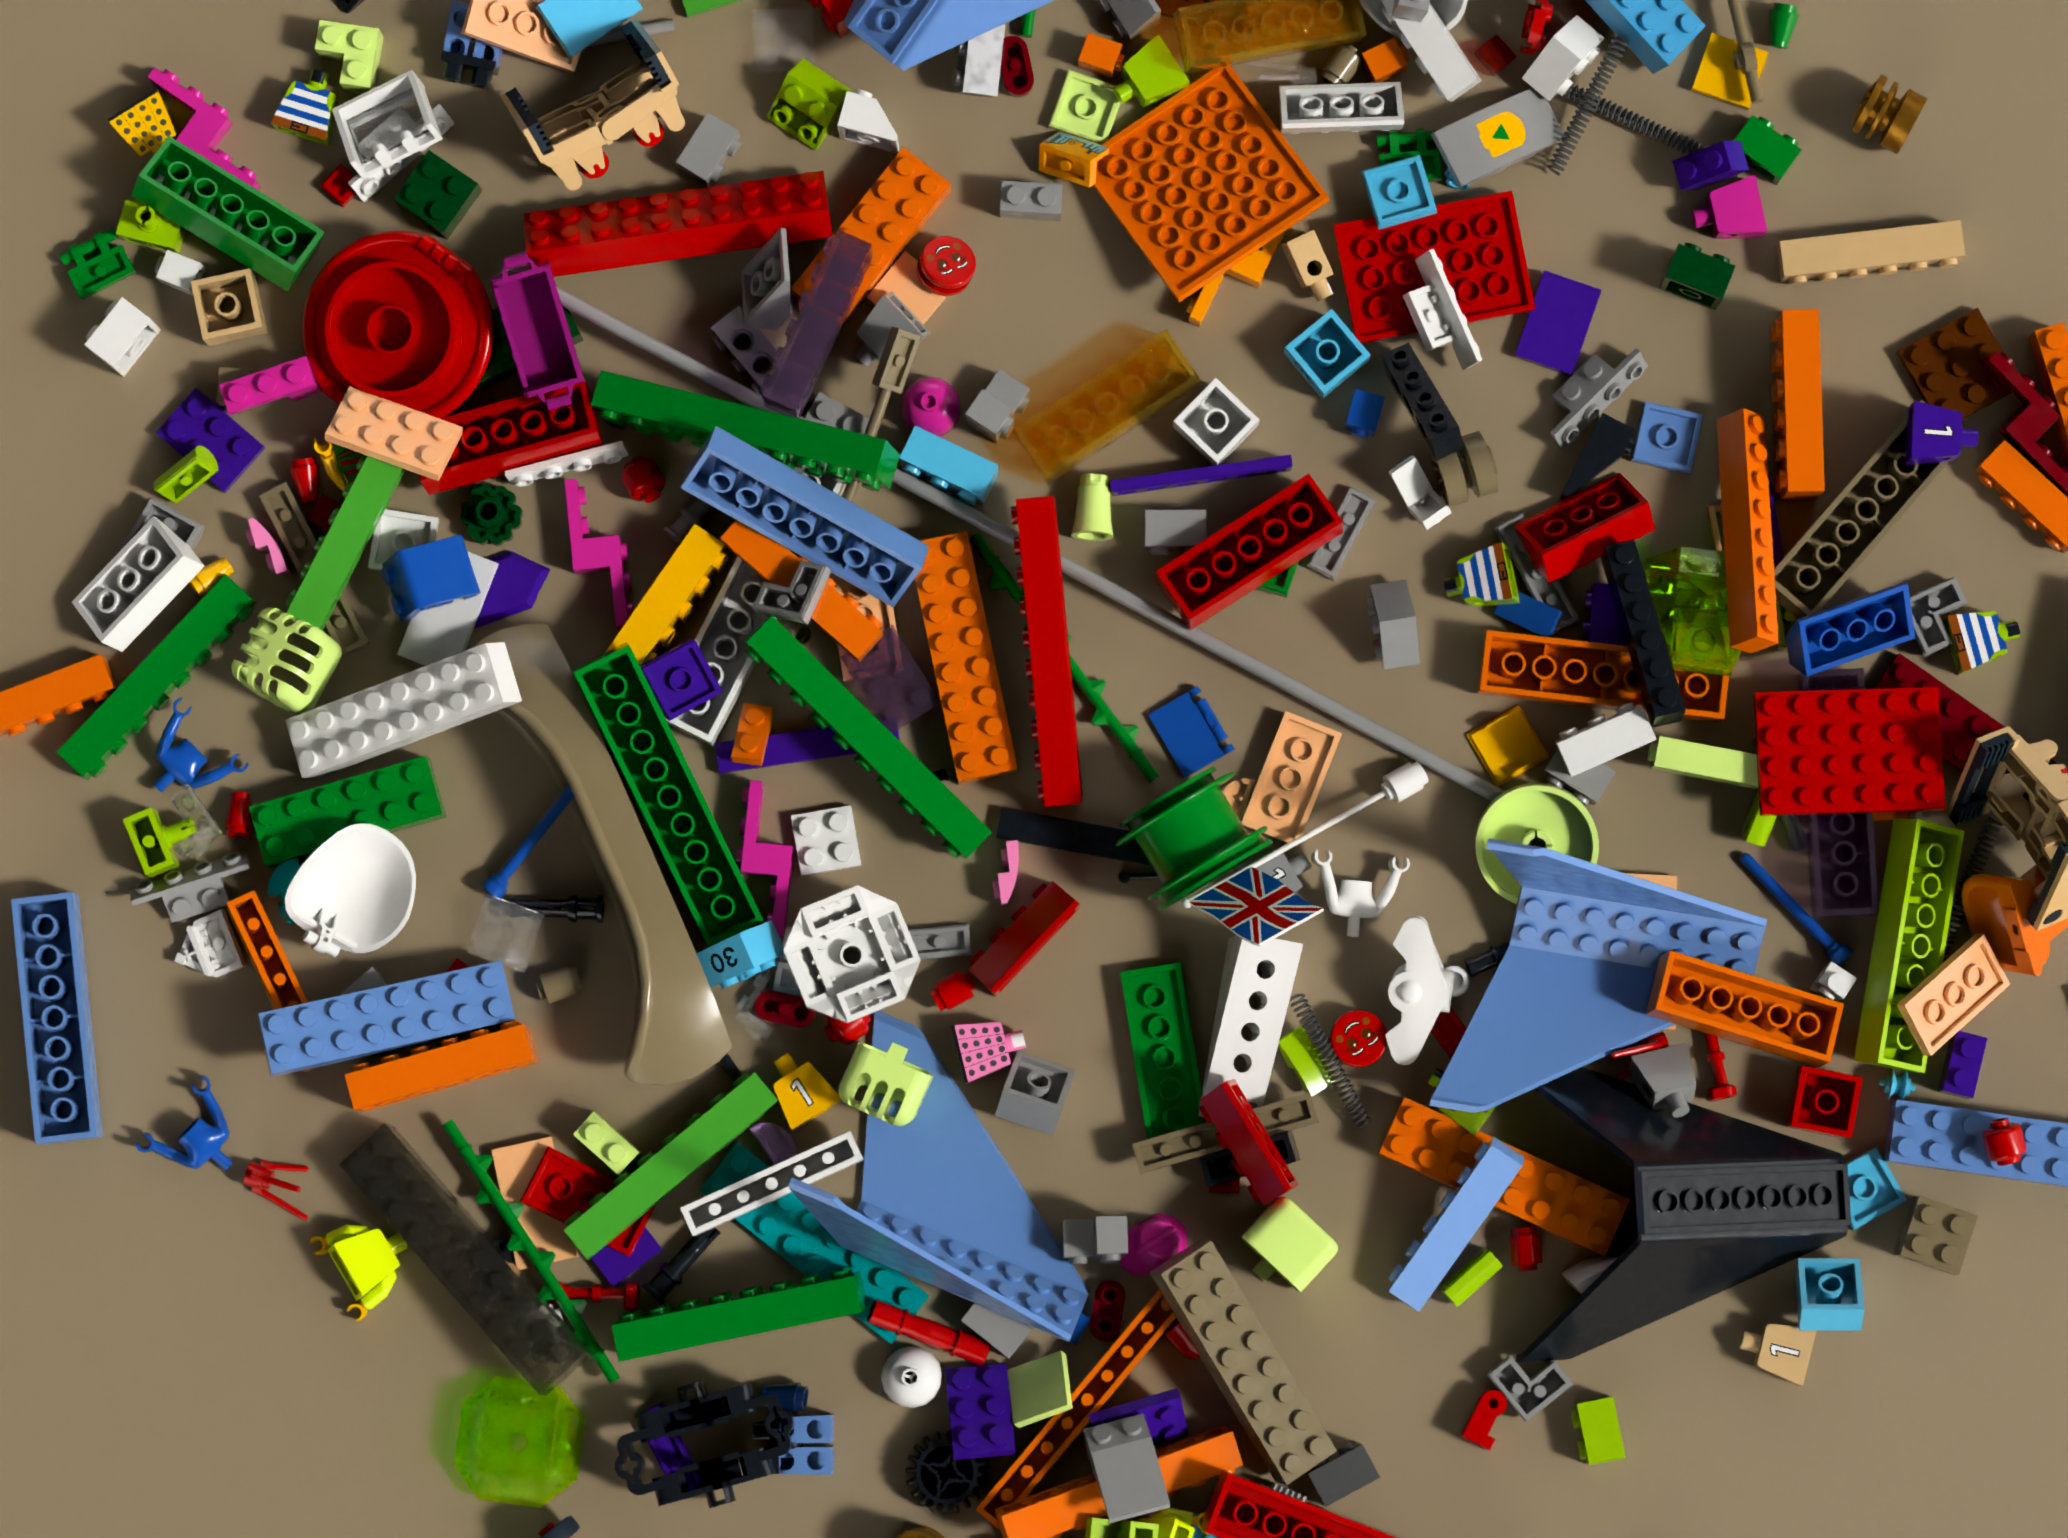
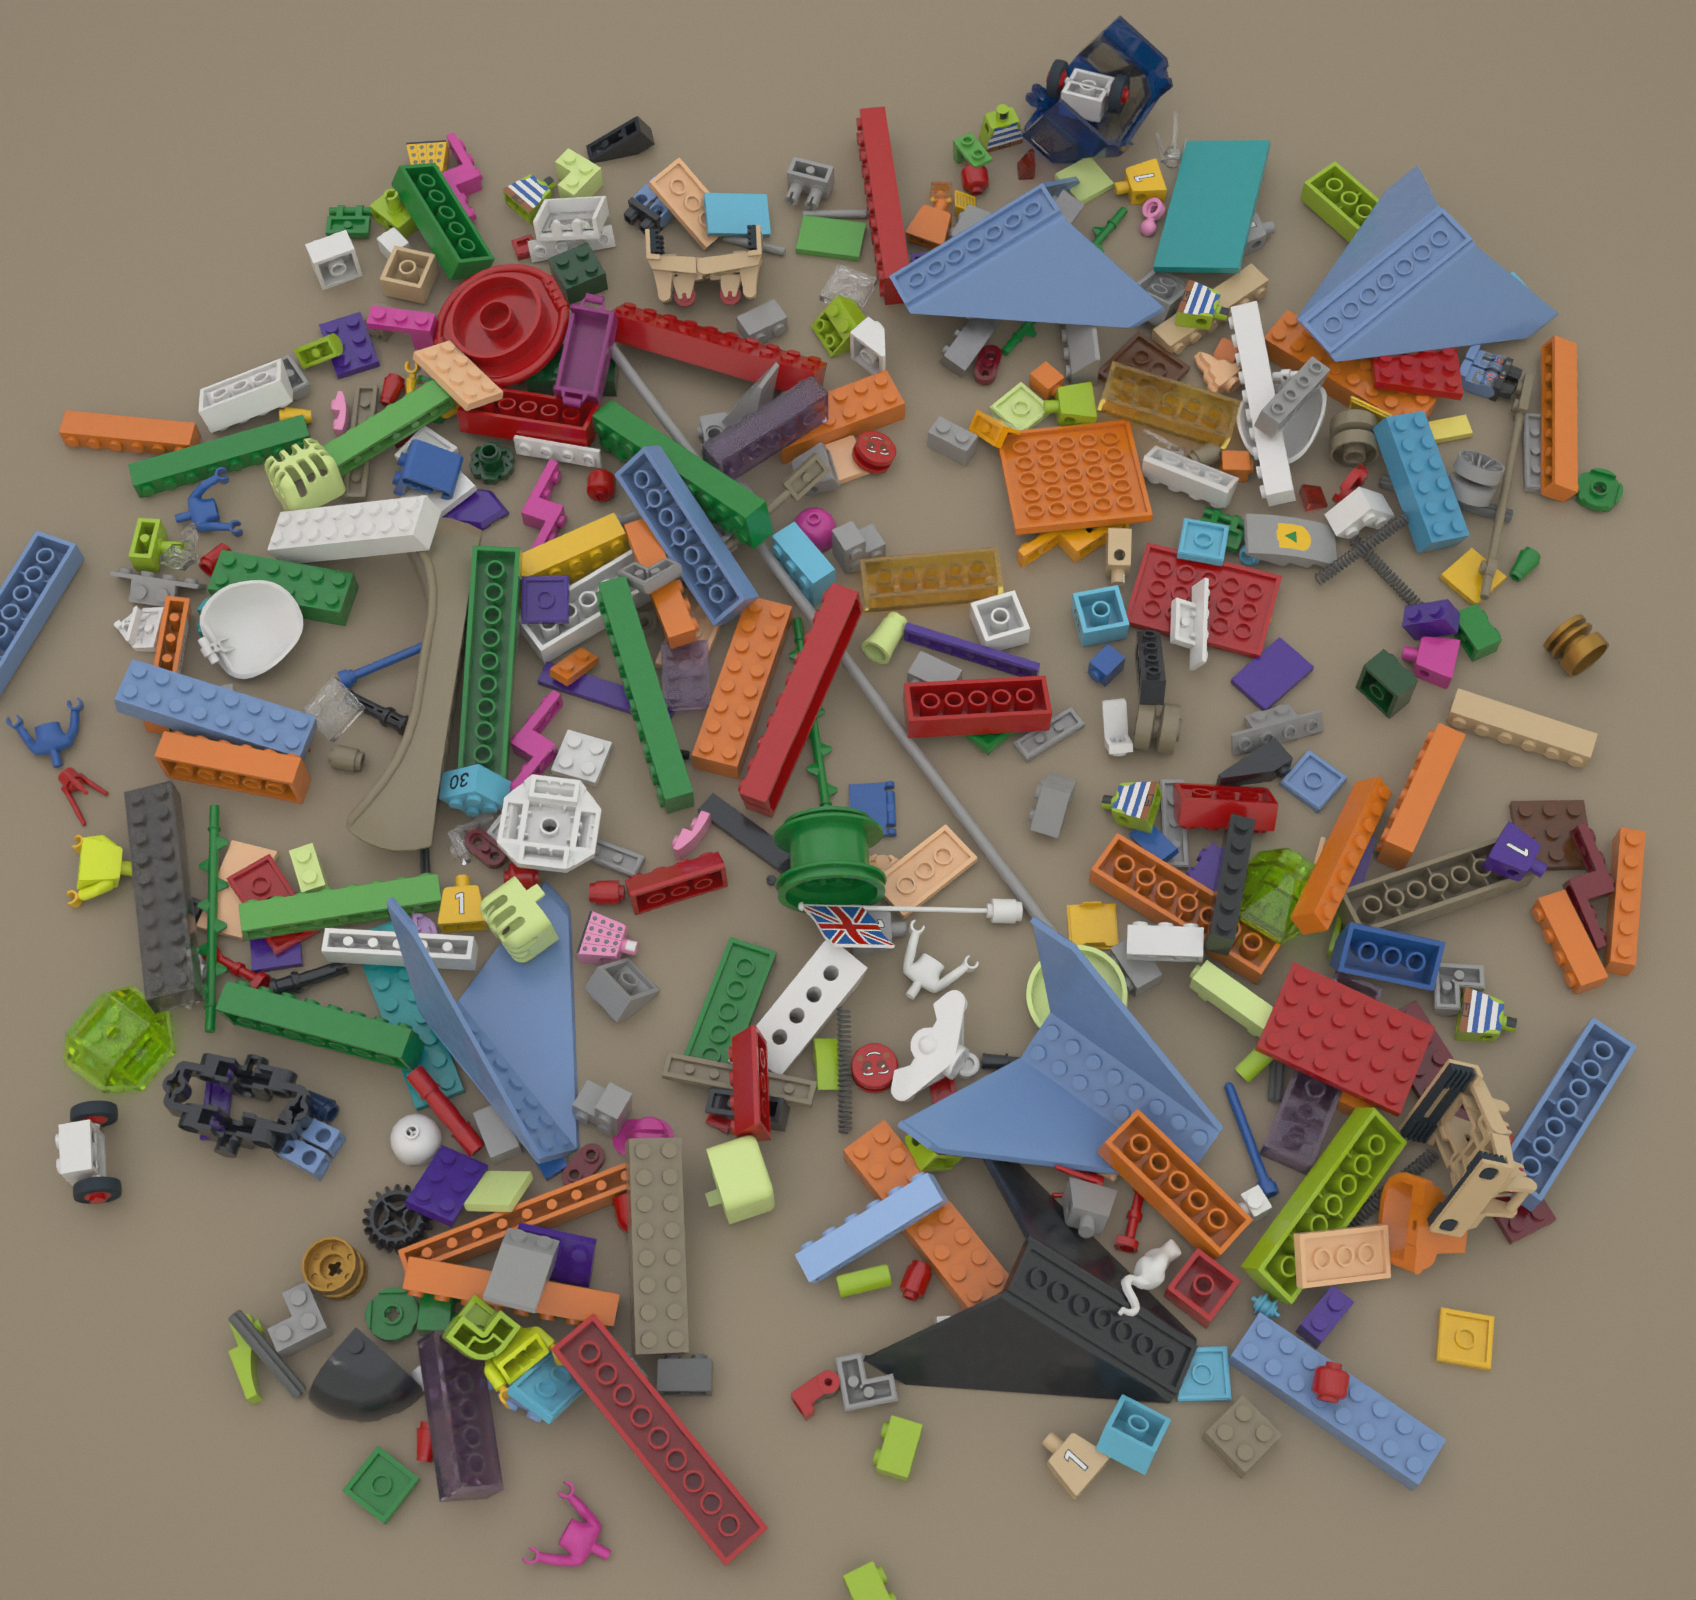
camera: 25 degrees right, 20 degrees down
none -> white animal [1118,1239,1181,1317]

